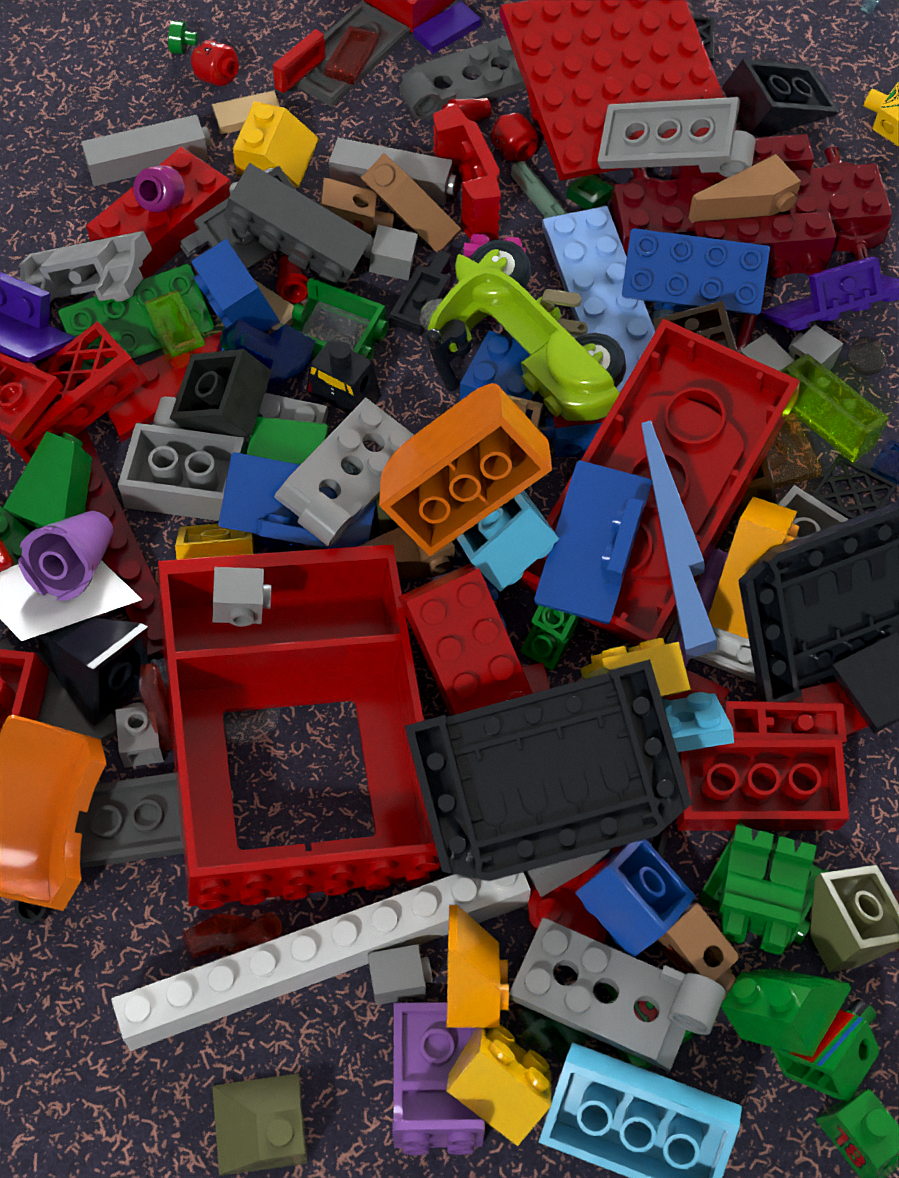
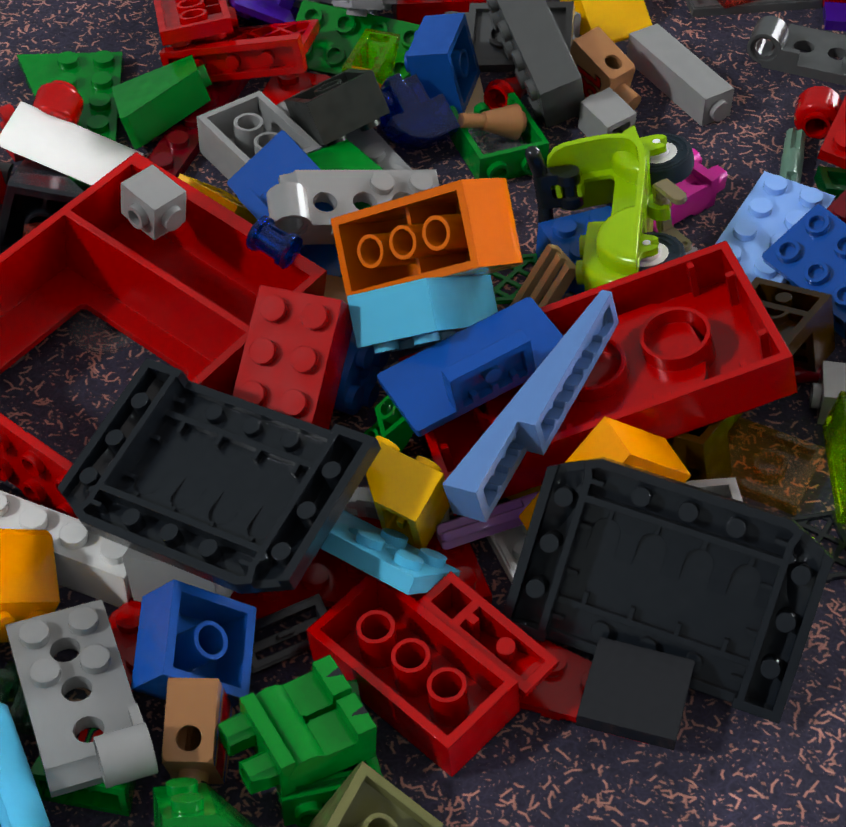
camera: 45 degrees right, 15 degrees down
medium lavender cone [18,511,113,601] -> none
black torso [306,341,381,414] -> none
medium nougat slope [361,153,462,252] -> none
red plate [433,104,501,241] -> none
red cone [442,98,492,122] -> none
none -> clear blue bush [246,215,303,269]
none -> medium nougat cone [458,103,527,141]

